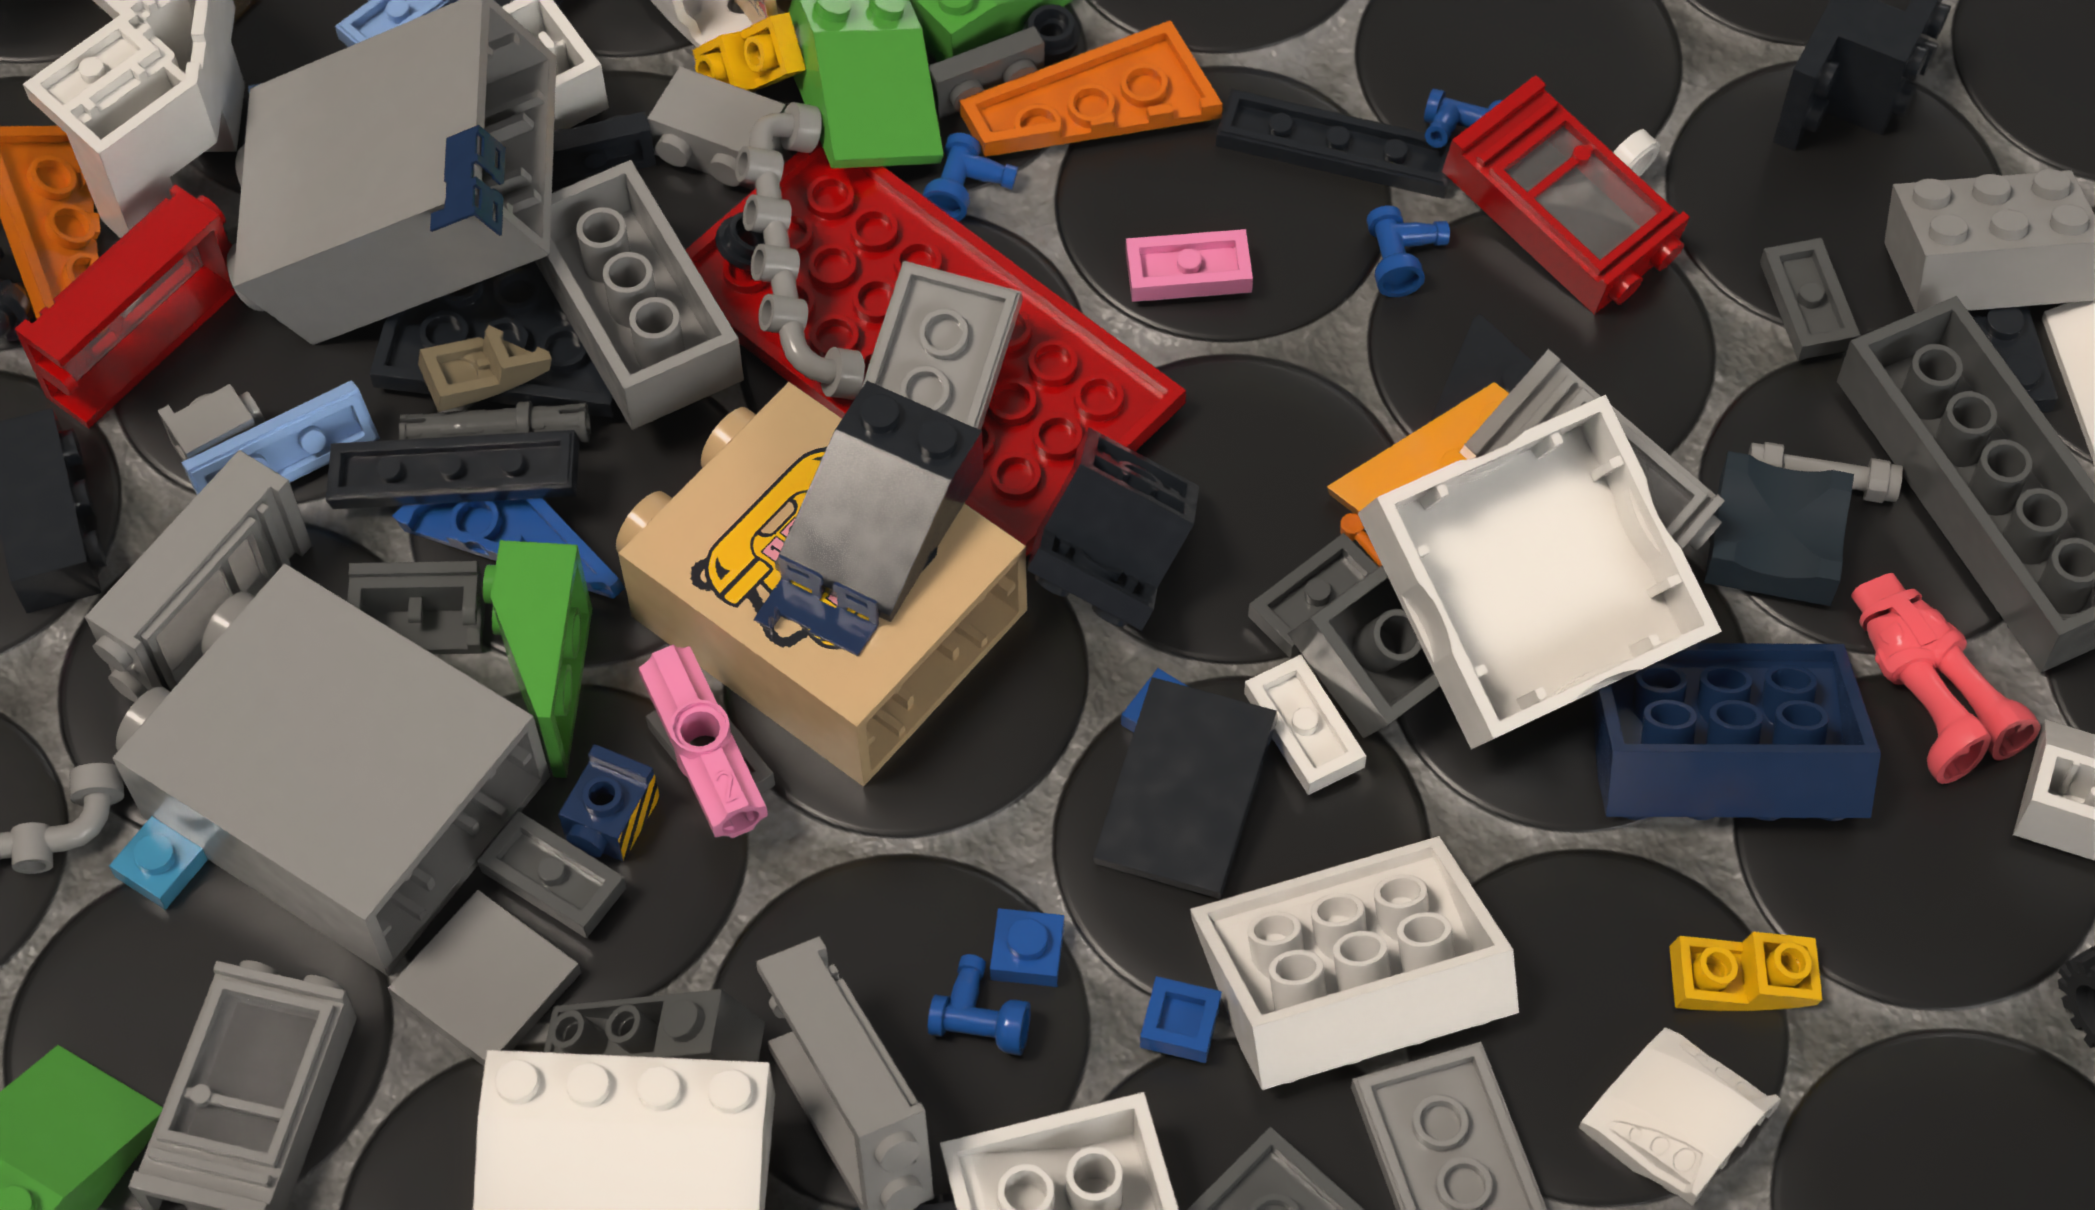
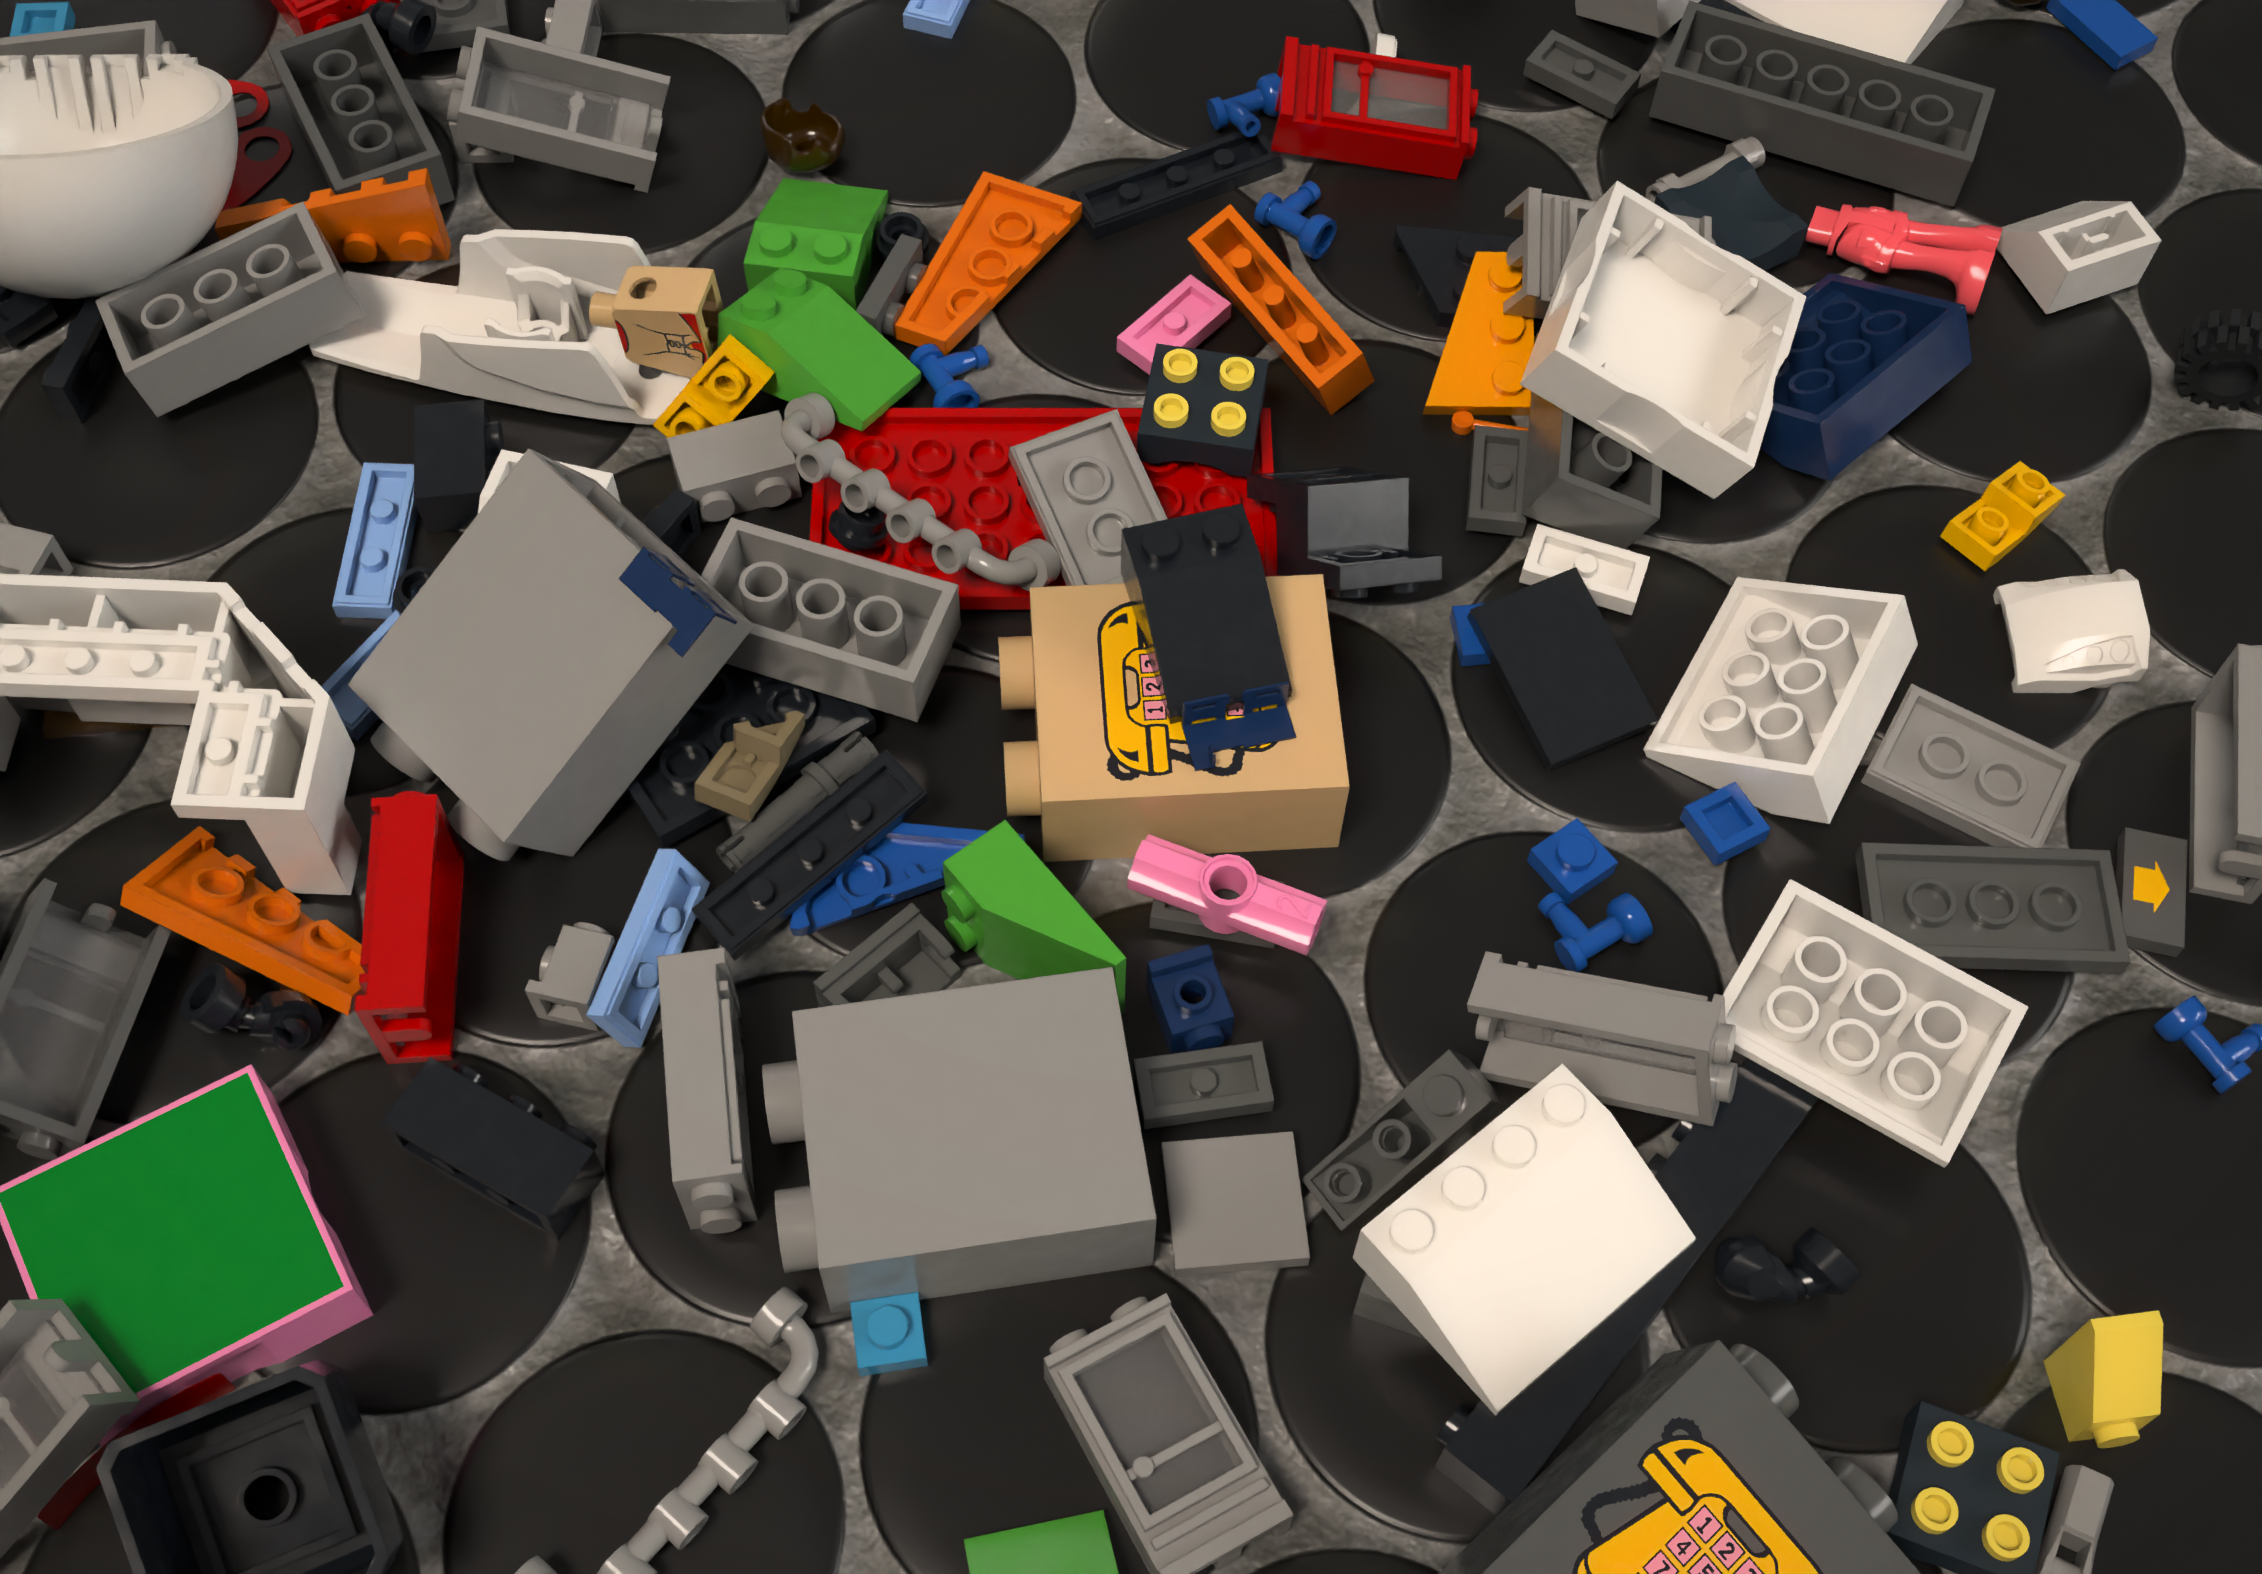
camera: 45 degrees left, 0 degrees up
none -> black brick [1137,343,1269,477]
none -> orange brick [1187,204,1375,416]

